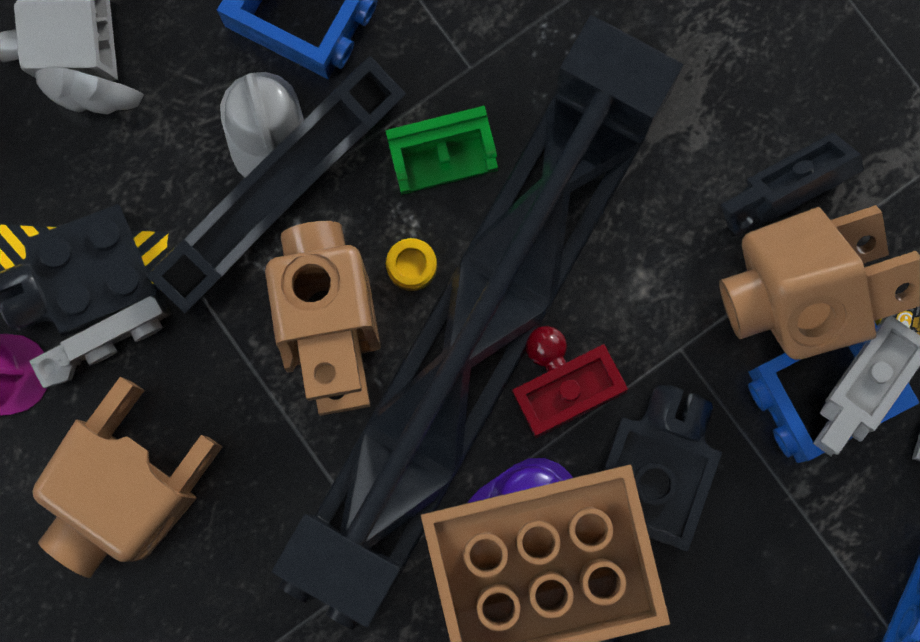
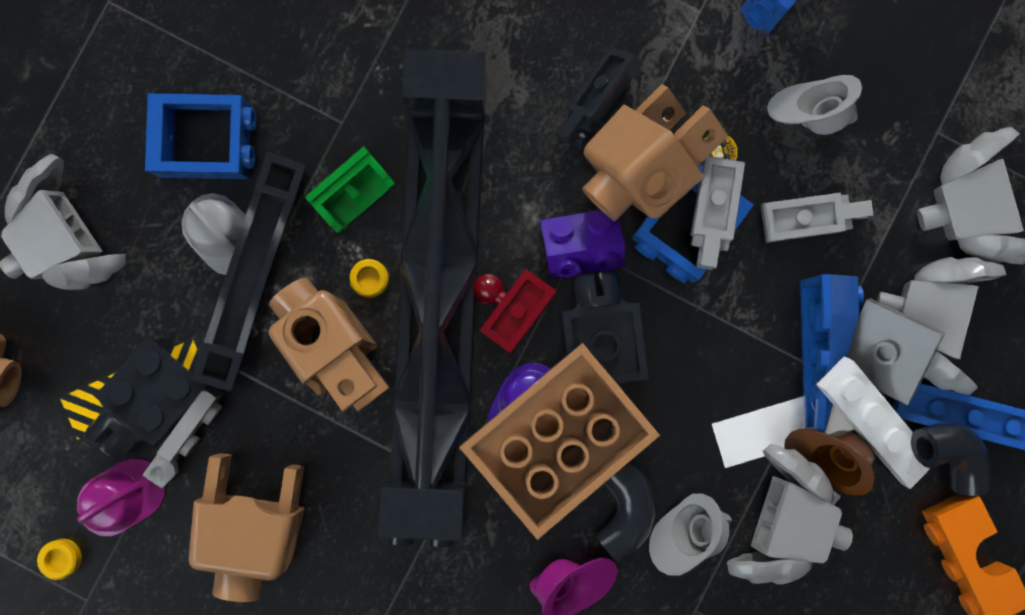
camera: 30 degrees left, 5 degrees up
none -> dark purple bracket [540,210,625,278]

